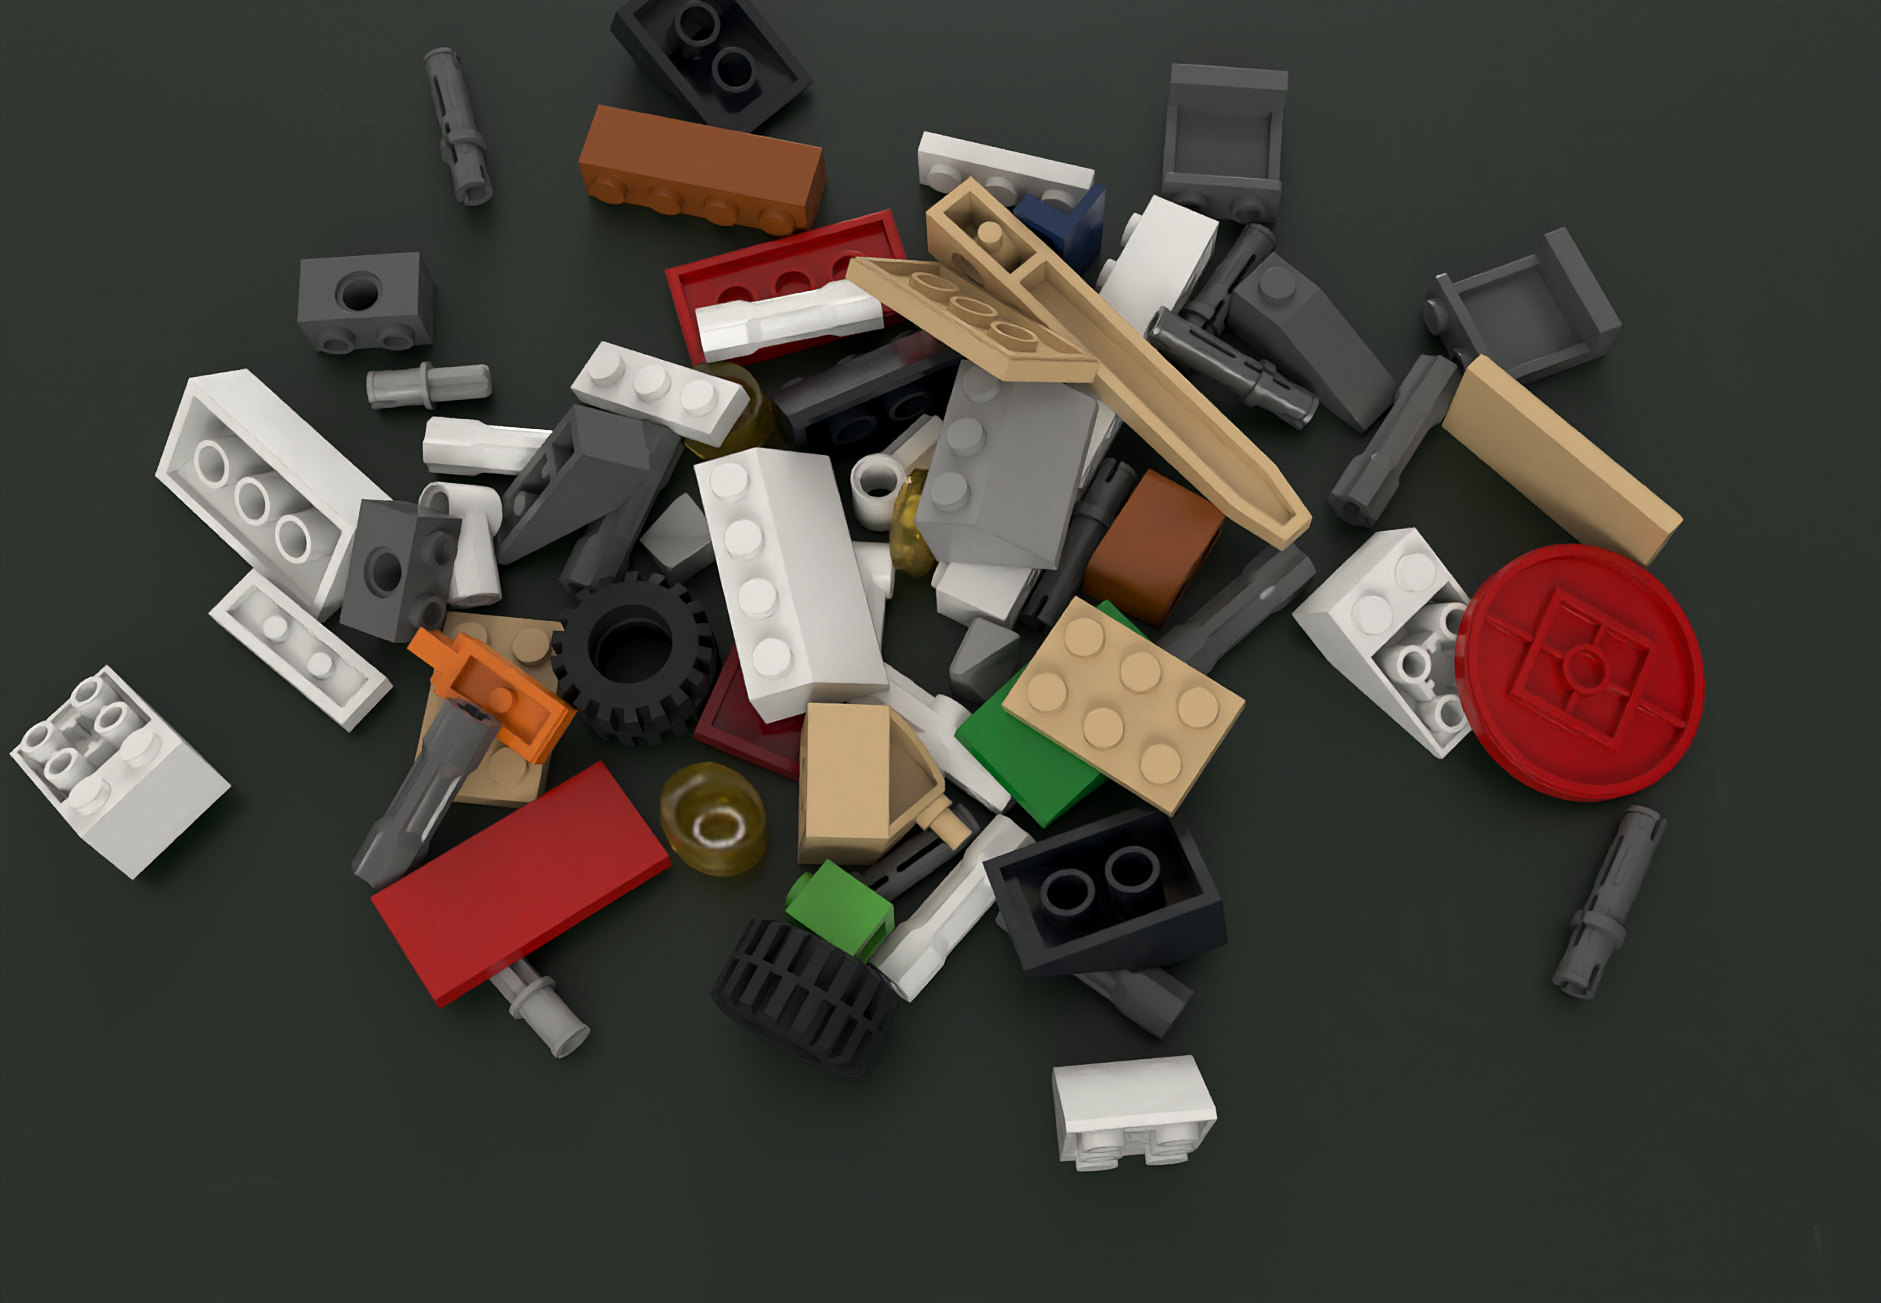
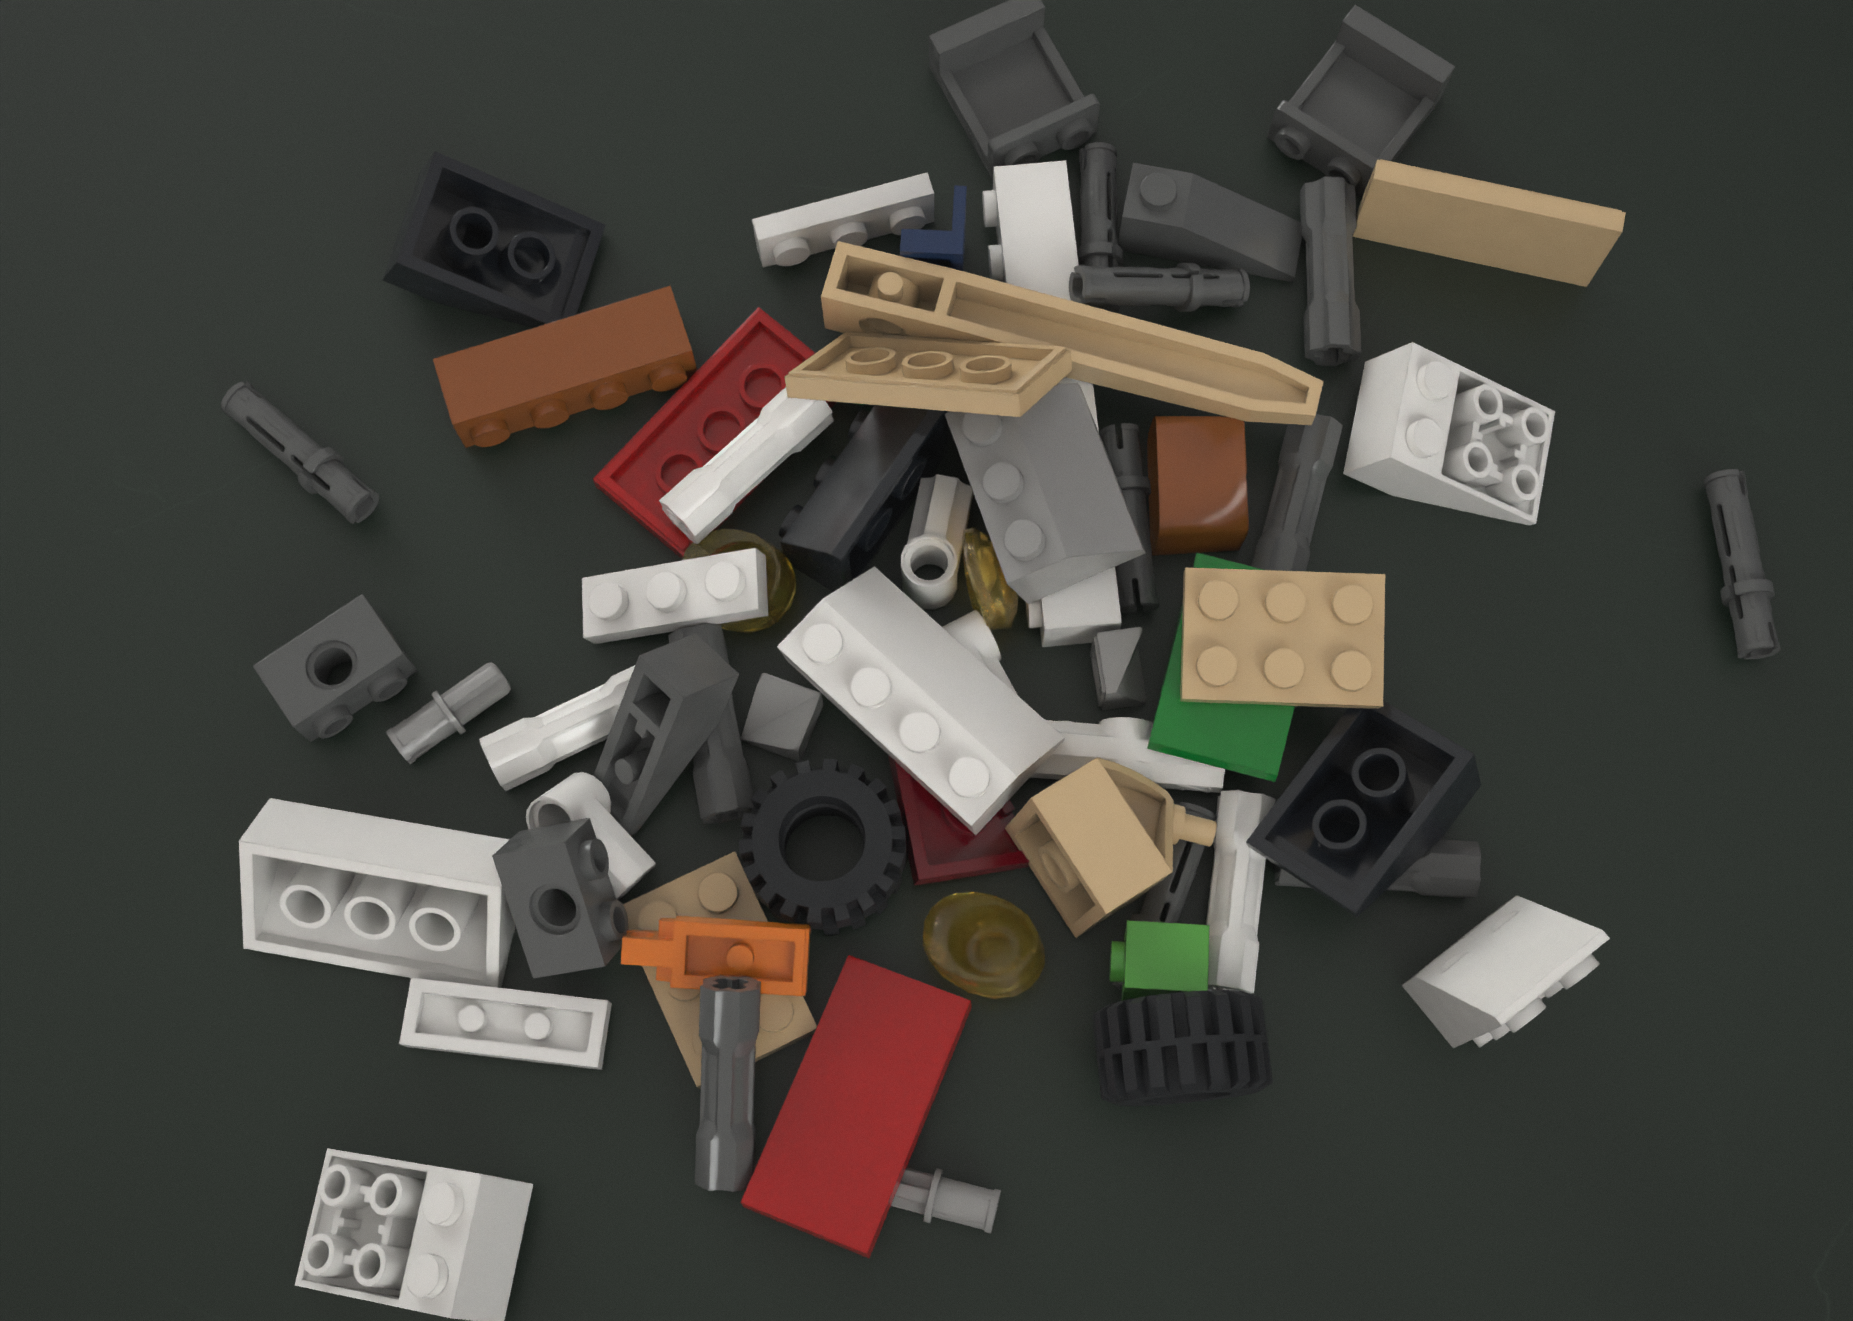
camera: 35 degrees left, 5 degrees up
red plate [1454,543,1705,802] -> none

